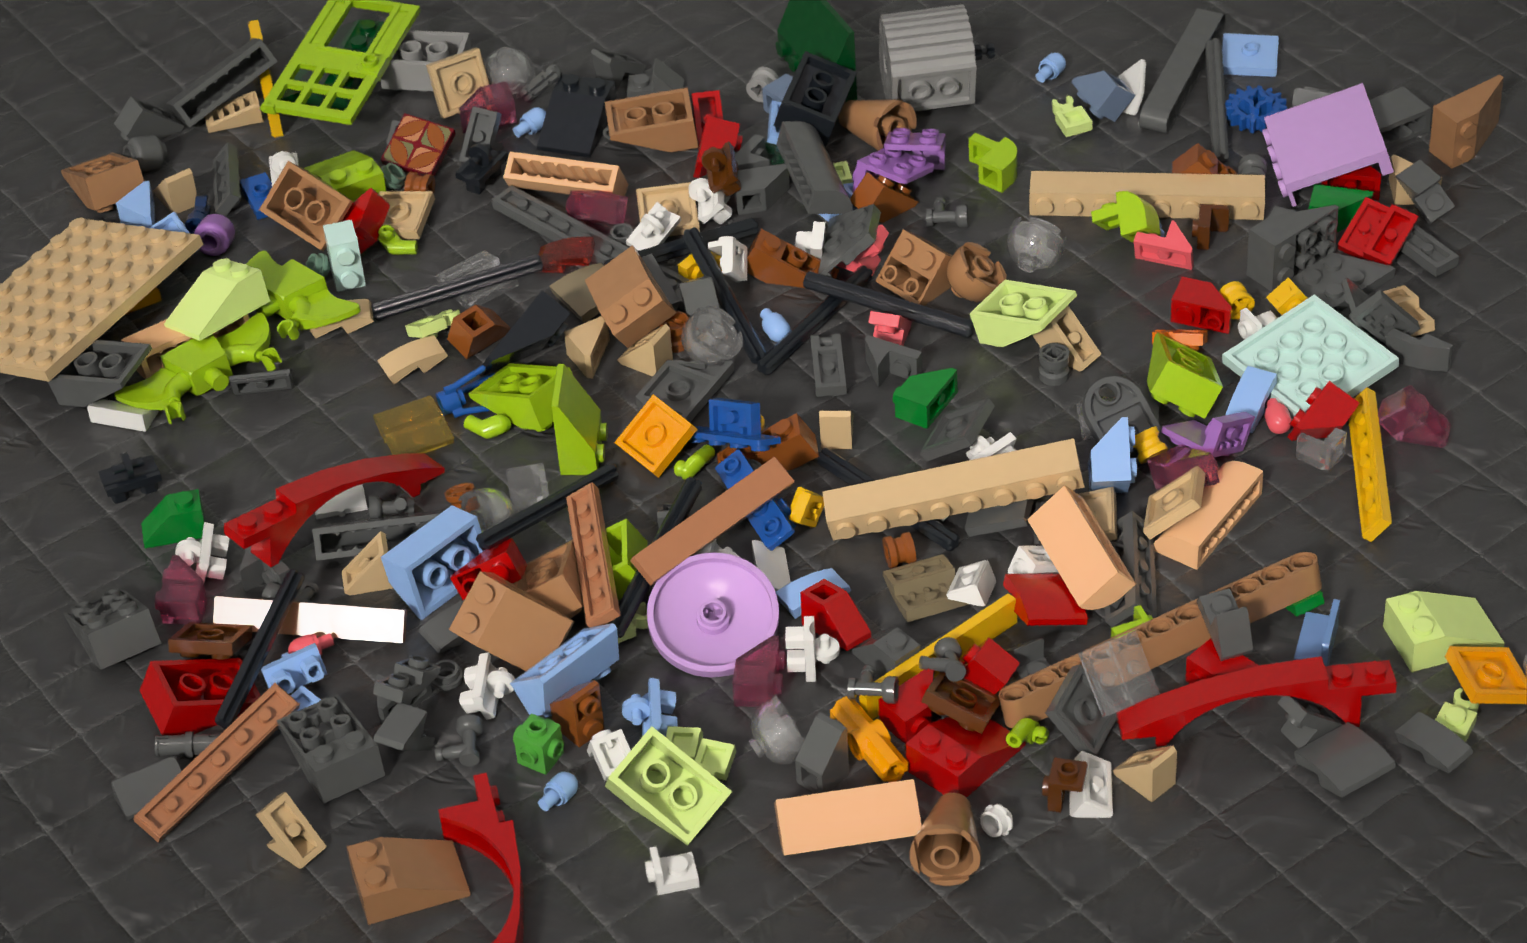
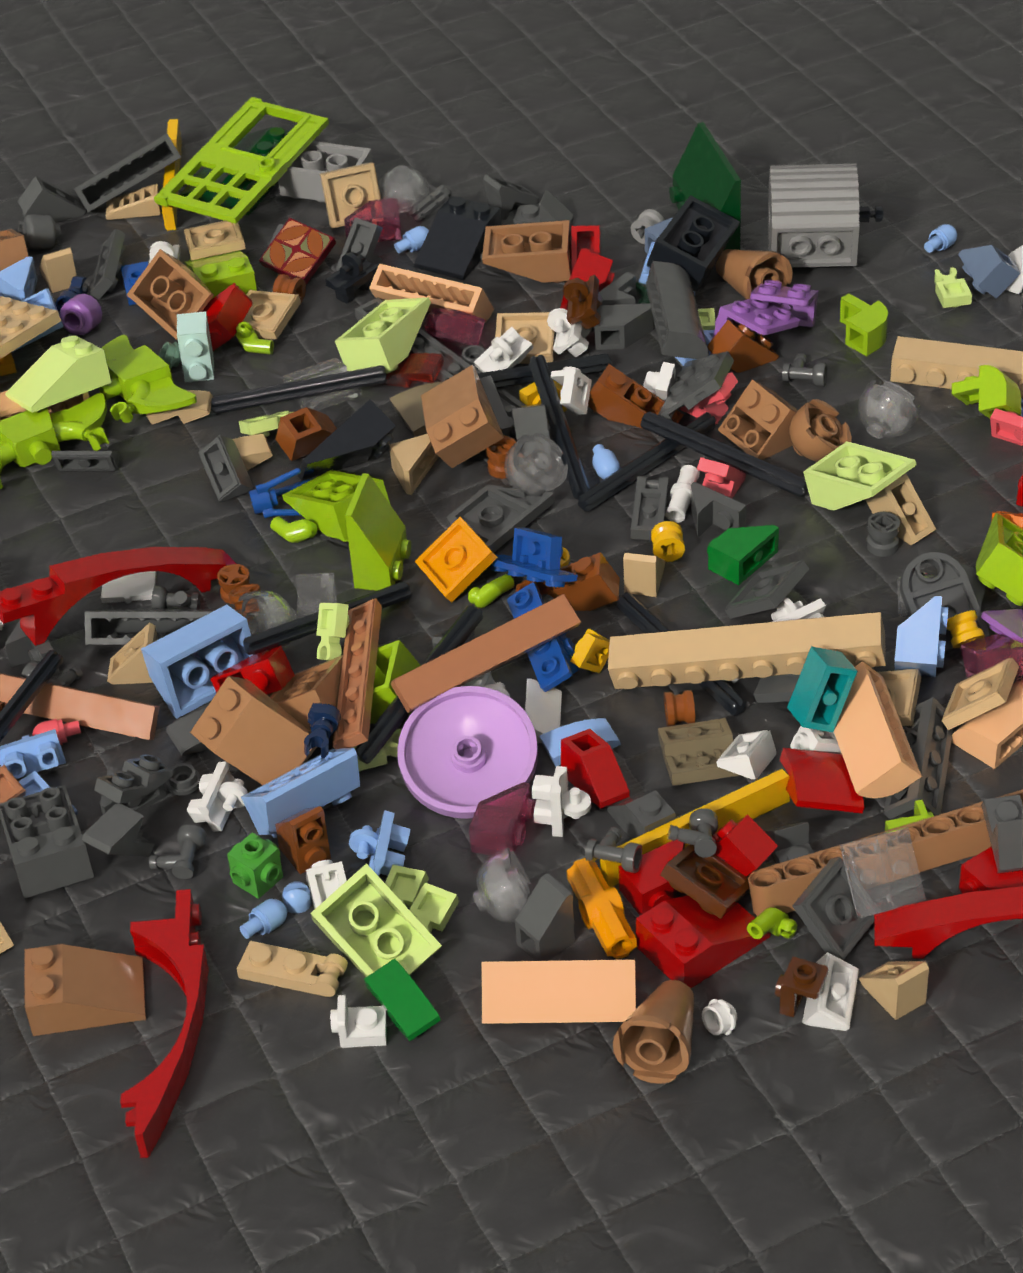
camera: 10 degrees right, 0 degrees up
clear yellow slope [373,395,454,455] -> none
sand green plate [380,163,406,189] -> none
tan slope [617,324,673,376] -> none
none -> tan plate [184,221,246,261]
none -> dark grey slope [198,435,254,502]
none -> dark orange wheel [217,564,250,604]
none -> tan plate [237,941,348,997]
none -> light blue hinge [282,881,312,914]
none -> dark blue piece [304,703,341,759]
none -> yellowish green plate [316,603,349,661]
none -> yellowish green slope [335,297,431,373]
none -> green slope [364,958,441,1042]
none -> yellow wheel [651,521,685,562]
none -> white pin [665,465,700,523]
none -> teal brick [787,646,858,732]

